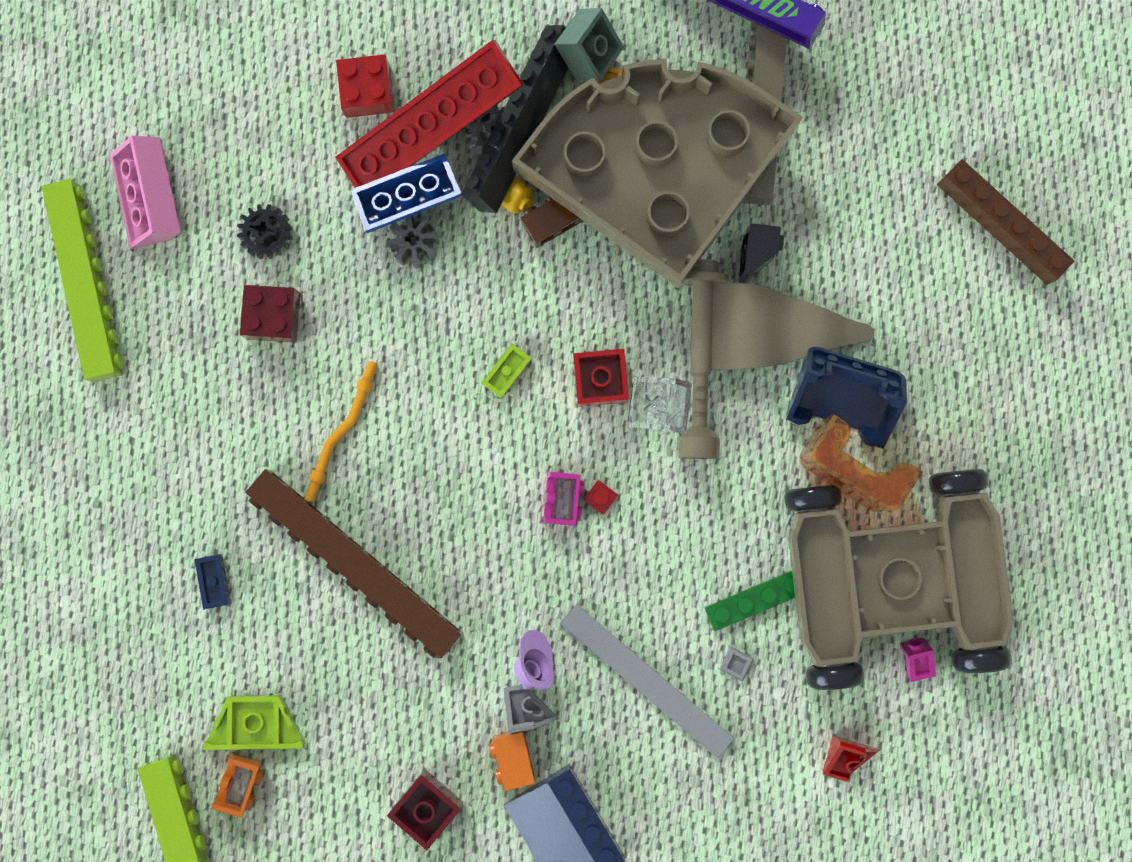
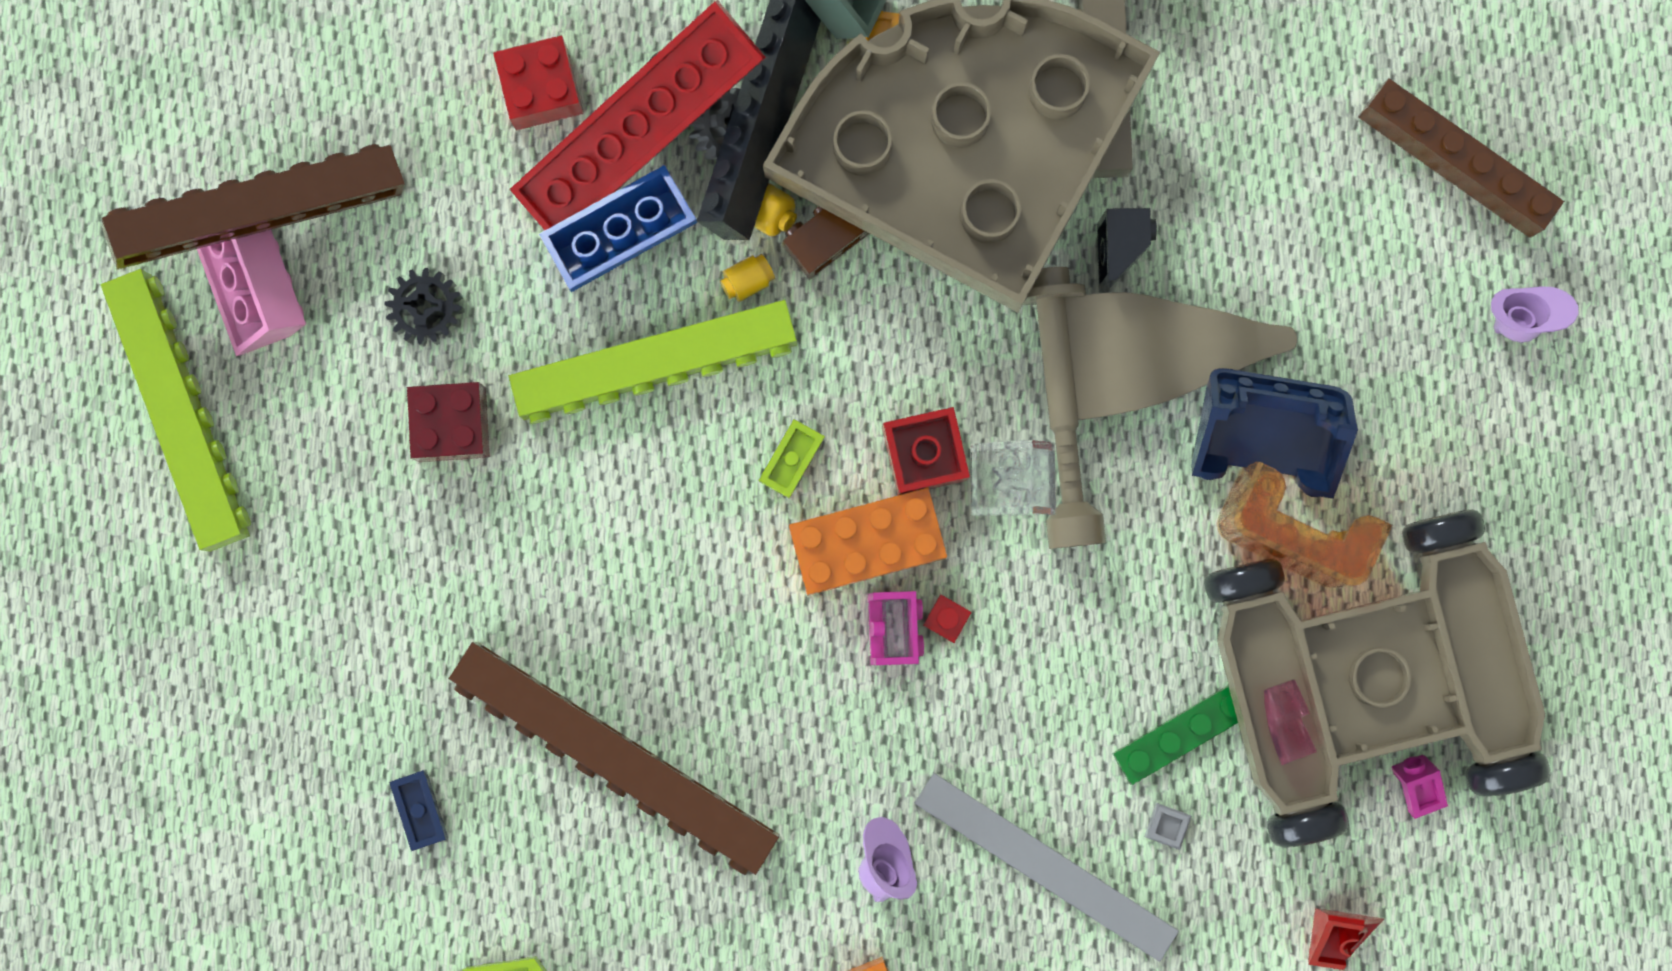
camera: 10 degrees left, 0 degrees up
light orange bar [305,361,378,502] -> none
dark grey gear [387,216,440,268] -> none
light grey slope [504,685,560,733] -> none
none -> reddish brown brick [101,144,405,270]
none -> lime brick [508,300,797,424]
none -> yellow brick [720,254,775,302]
none -> orange brick [789,488,947,596]
none -> clear pink slope [1264,679,1317,766]
none -> lavender piece [1491,286,1579,343]

